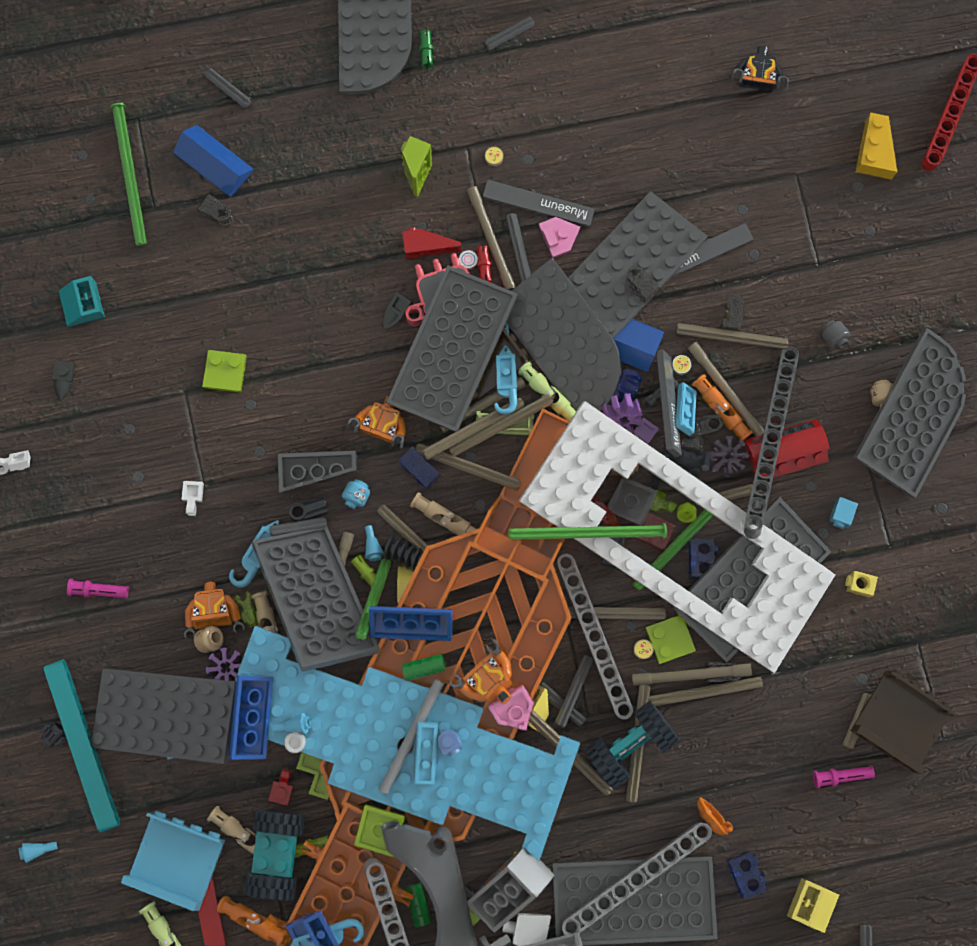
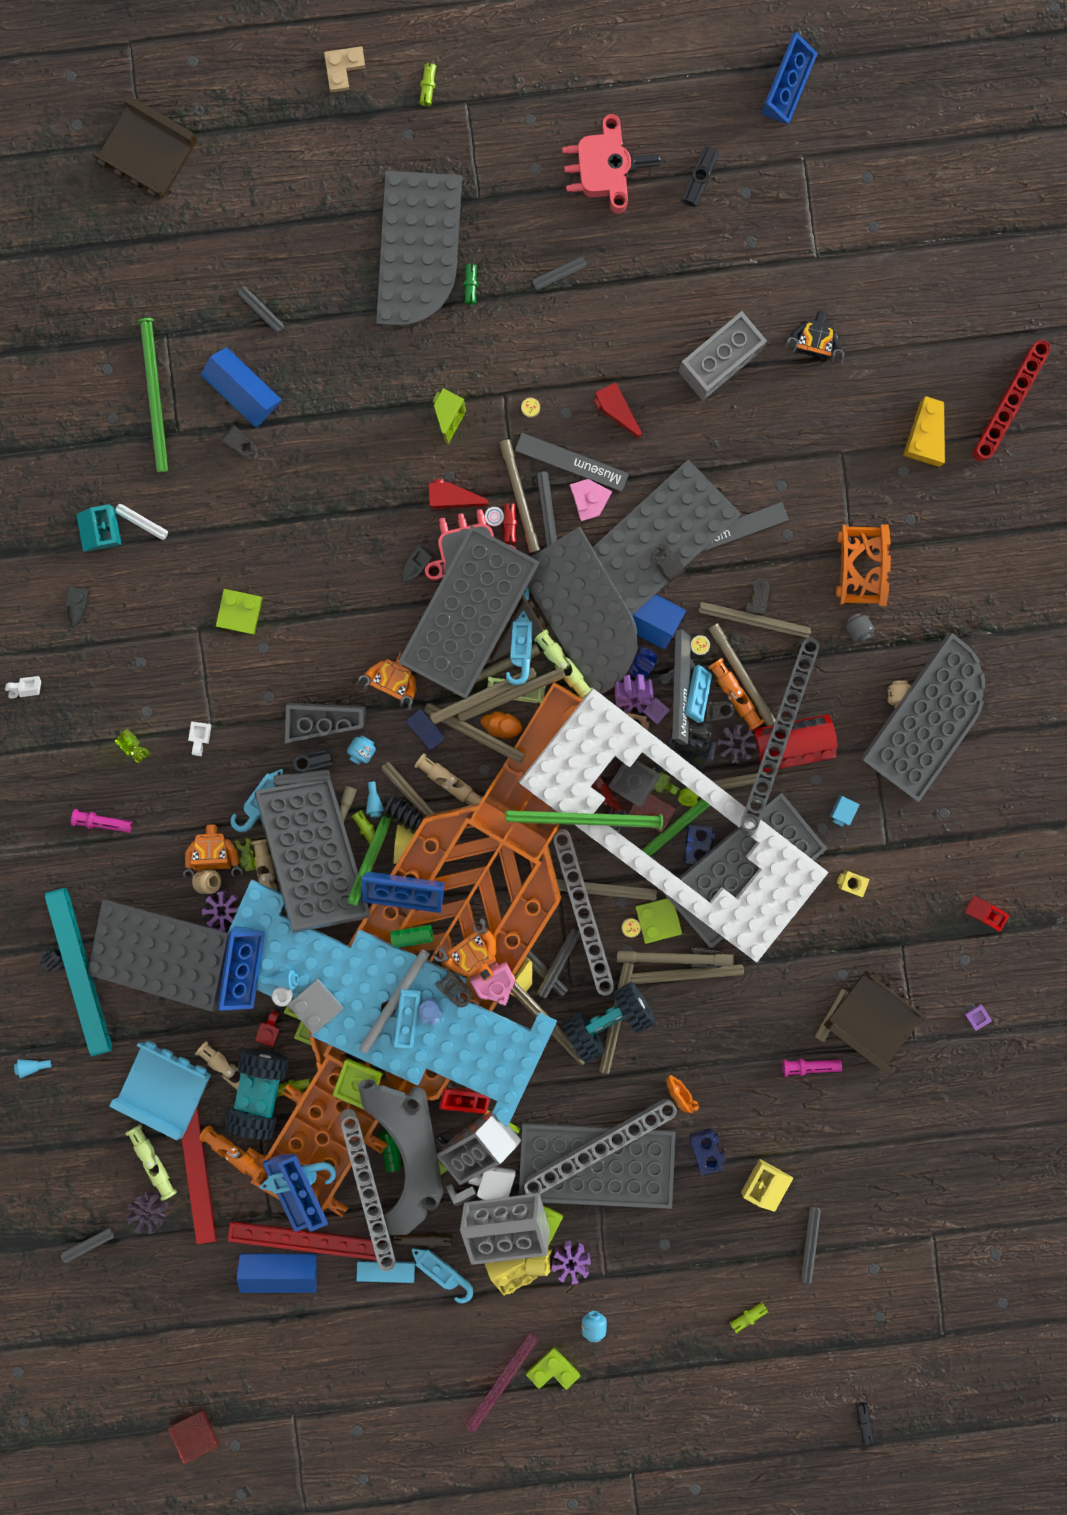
camera: 10 degrees right, 10 degrees up
none -> white axle [115,504,168,540]
none -> clear neon green plate [115,729,150,763]
none -> light grey plate [288,978,344,1035]
none -> clear smoke piece [435,969,473,1008]
none -> red slope [439,1088,490,1114]
none -> orange arm [480,711,523,739]
none -> red slope [593,382,642,439]
none -> light grey brick [678,311,767,401]
none -> orange fence [836,524,891,606]

